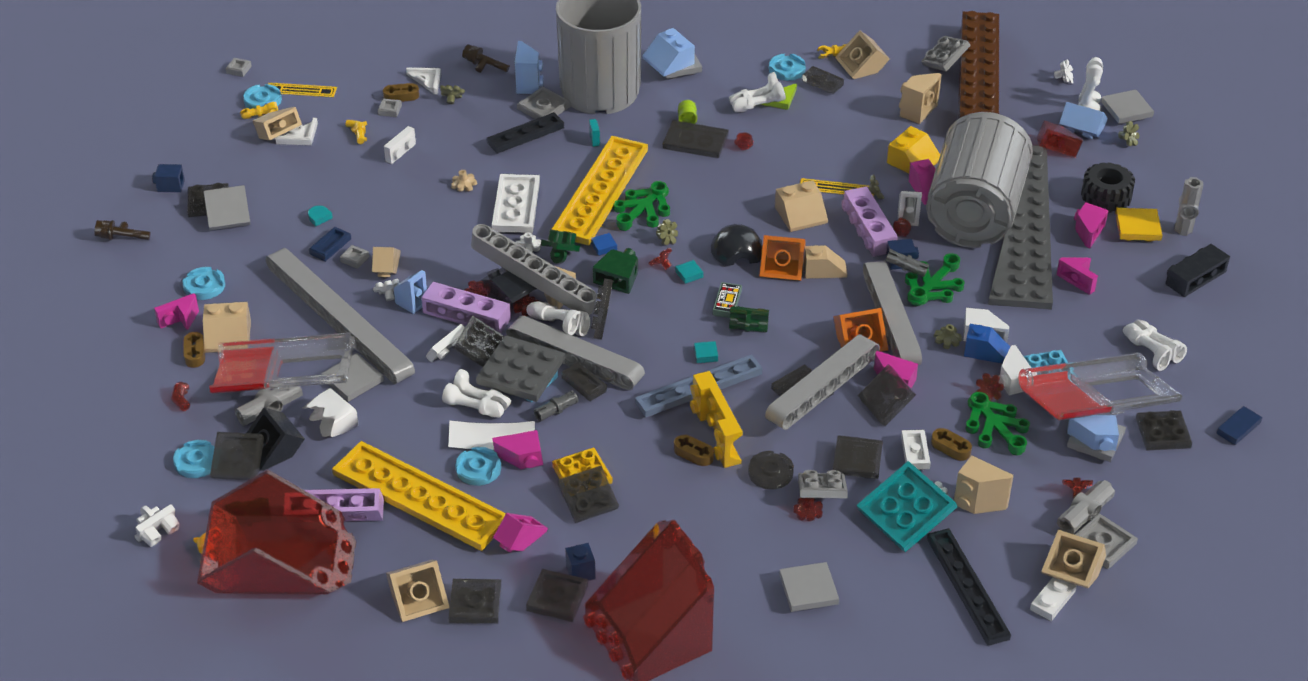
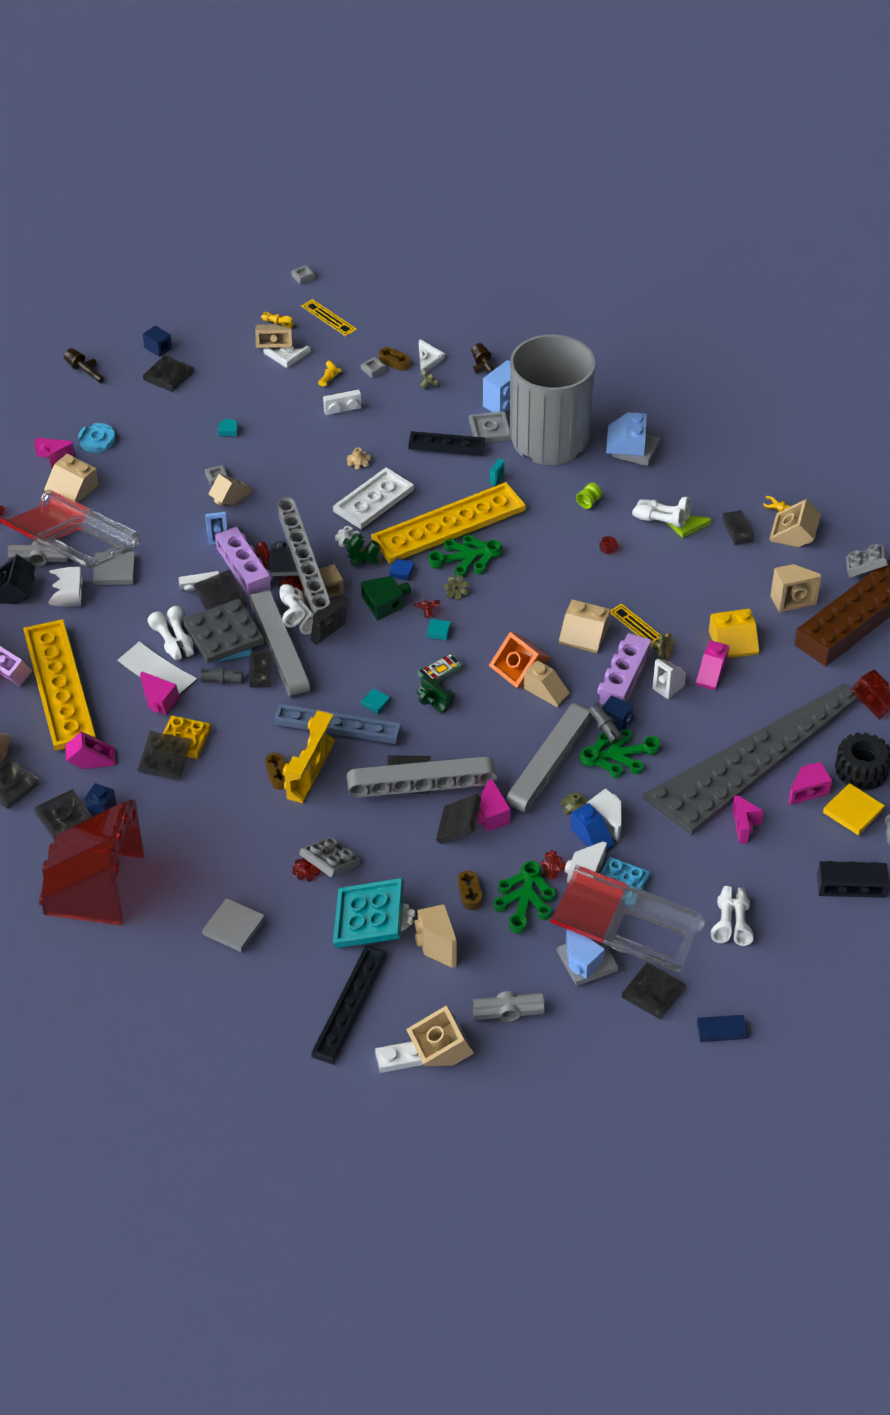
camera: 40 degrees right, 5 degrees up
pearl gold beam [184,332,205,368] -> none
light grey tile [204,185,251,230] -> none
medium azure tile [243,84,282,109] -> none
light grey beam [265,248,415,384] -> none
dark blue tile [309,227,351,262] -> none
white plant [373,279,399,301] -> none
medium azure tile [455,447,502,486] -> none
clear smoke tile [663,120,729,158] -> none
black cylinder [711,224,763,266] -> none
clear smoke tile [748,451,794,490] -> none
medium azure tile [769,54,806,81] -> none
orange slope [833,308,888,352] -> none
clear smoke tile [833,435,883,479] -> none
clear red plate [893,217,911,237] -> none
white plate [901,430,930,470] -> none
light grey container [926,112,1033,248] -> none
clear red plant [1062,477,1093,498] -> none
light grey tile [1075,513,1138,569] -> none

